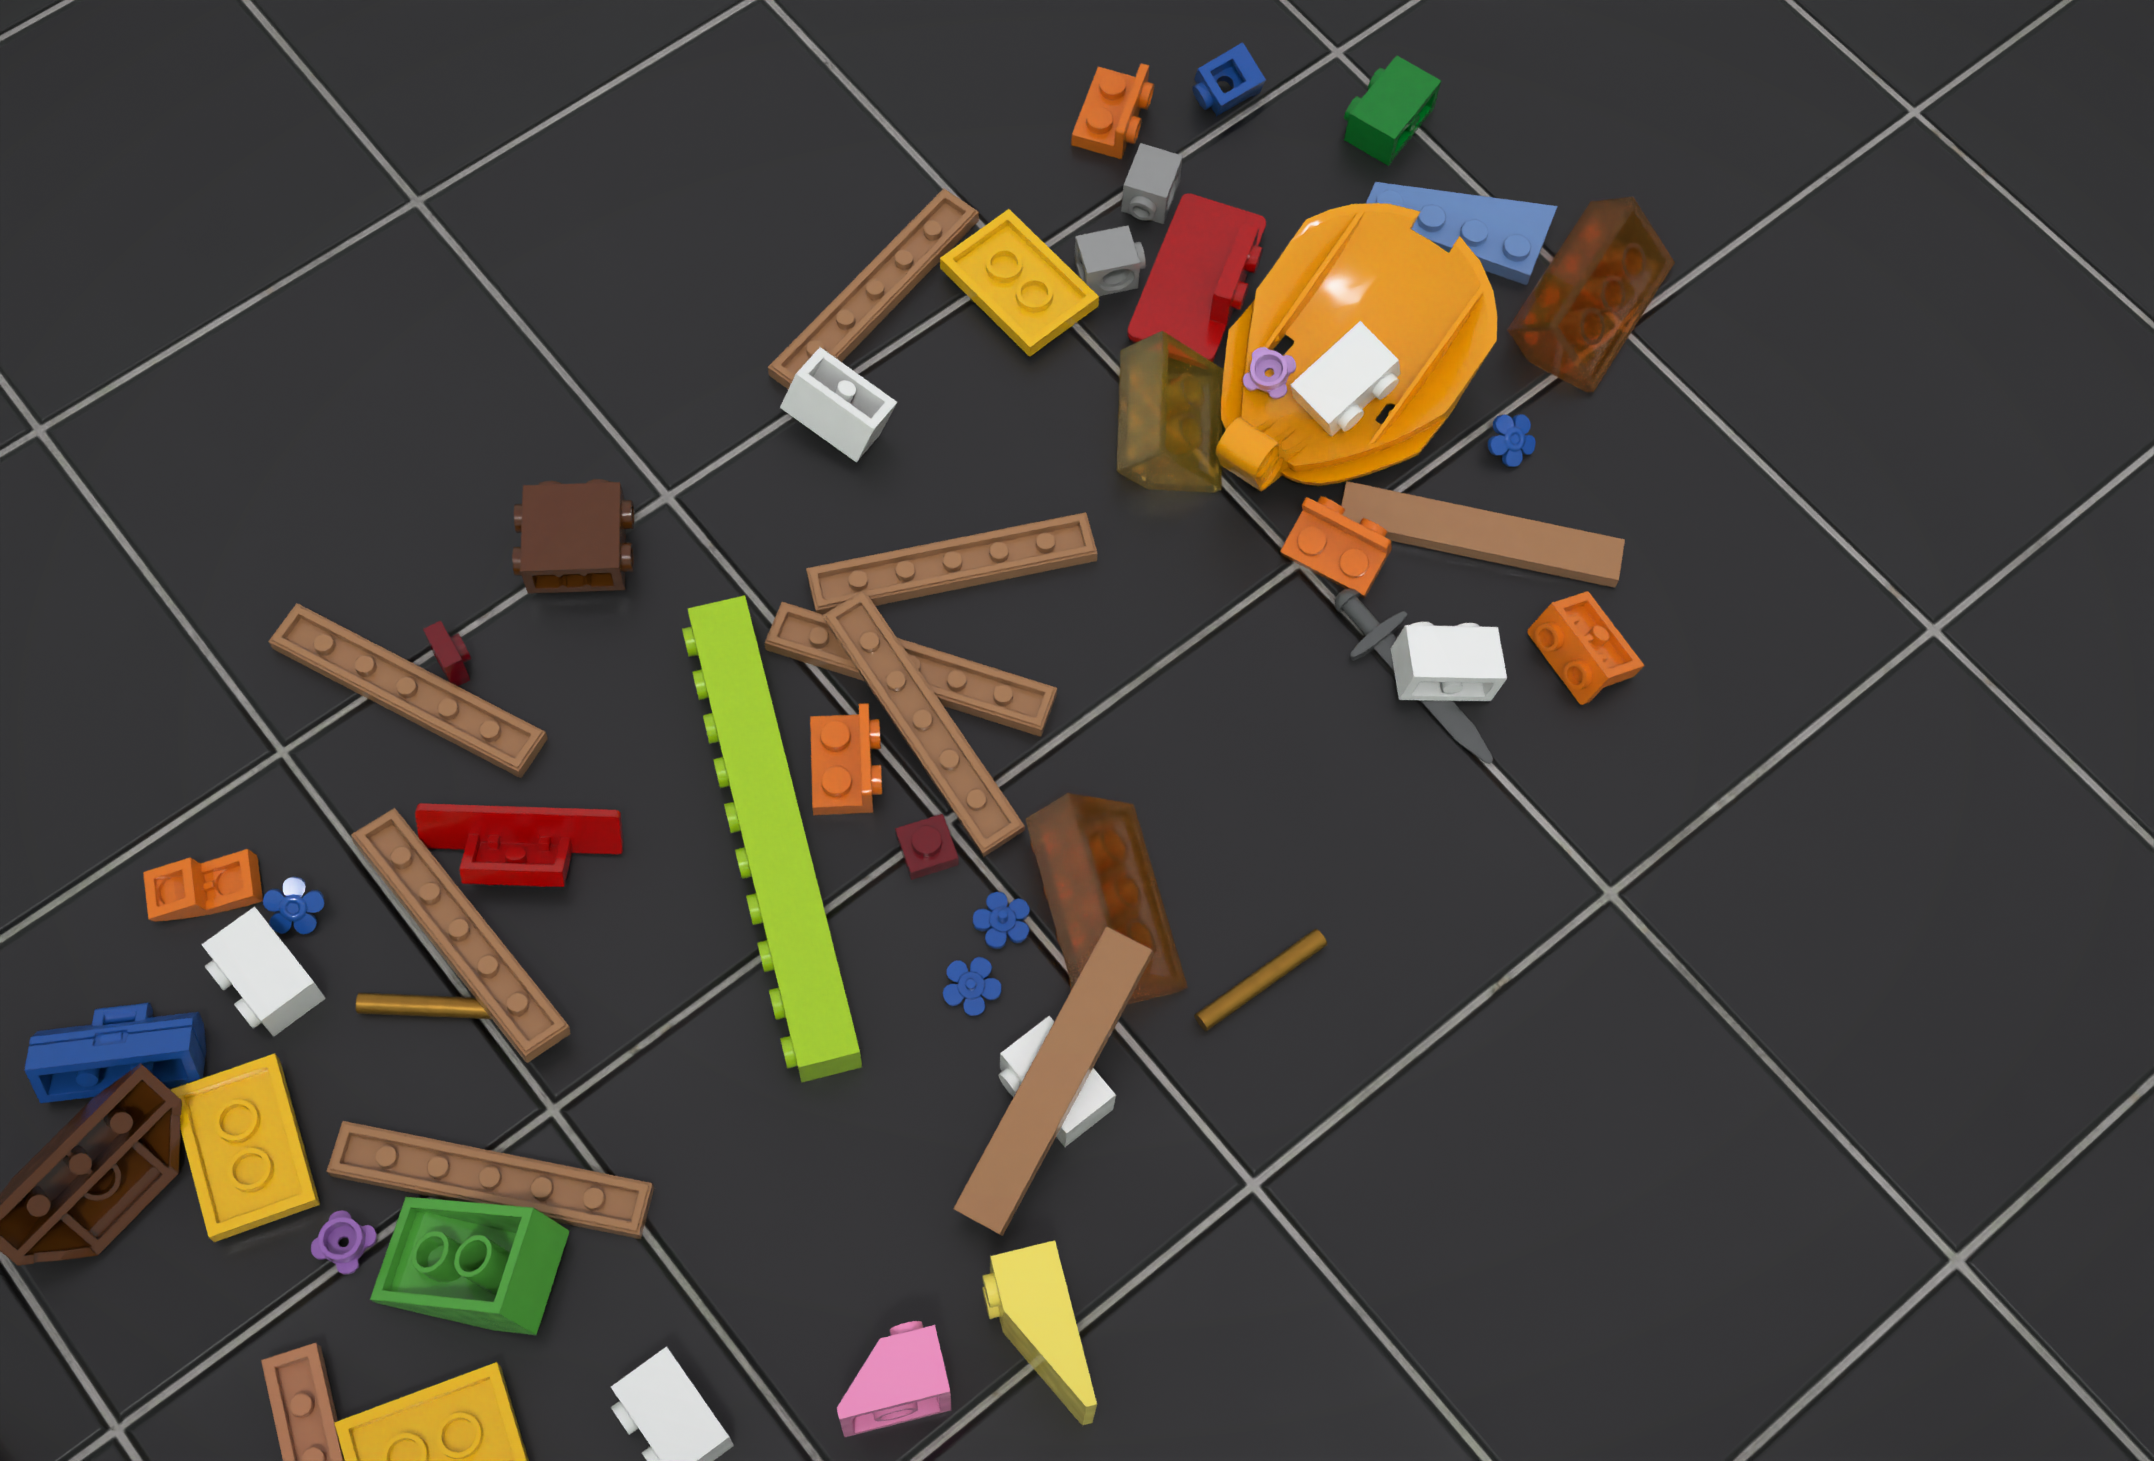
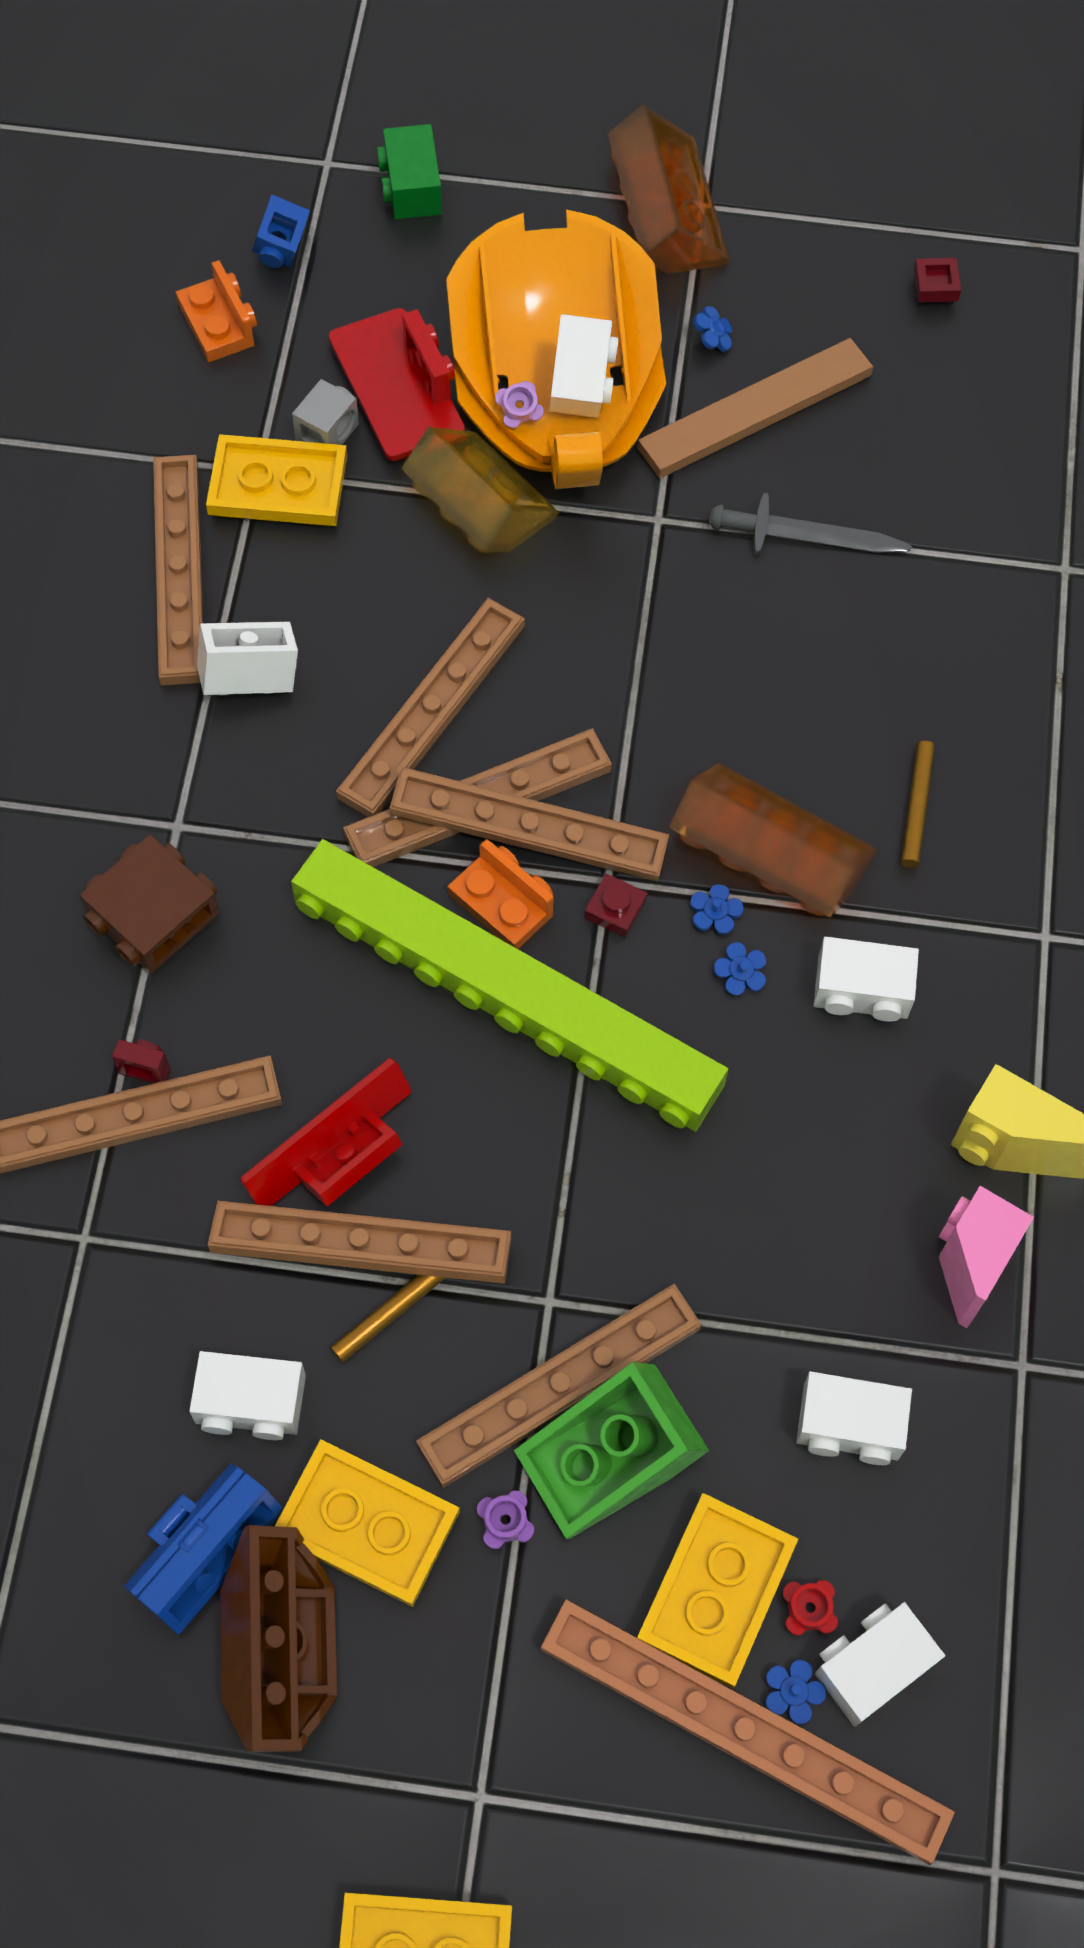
camera: 40 degrees left, 0 degrees up
orange slope [143,849,263,922] -> none
blue plant [263,876,325,934] -> none
medium nougat tile [953,926,1154,1236] -> none
light grey brick [1121,143,1183,224] -> none
orange bracket [1280,496,1392,599] -> none
medium blue wing [1366,182,1558,285] -> none
white brick [1391,622,1507,701] -> none
orange bracket [1527,591,1645,705] -> none
none -> dark red plate [914,258,961,302]

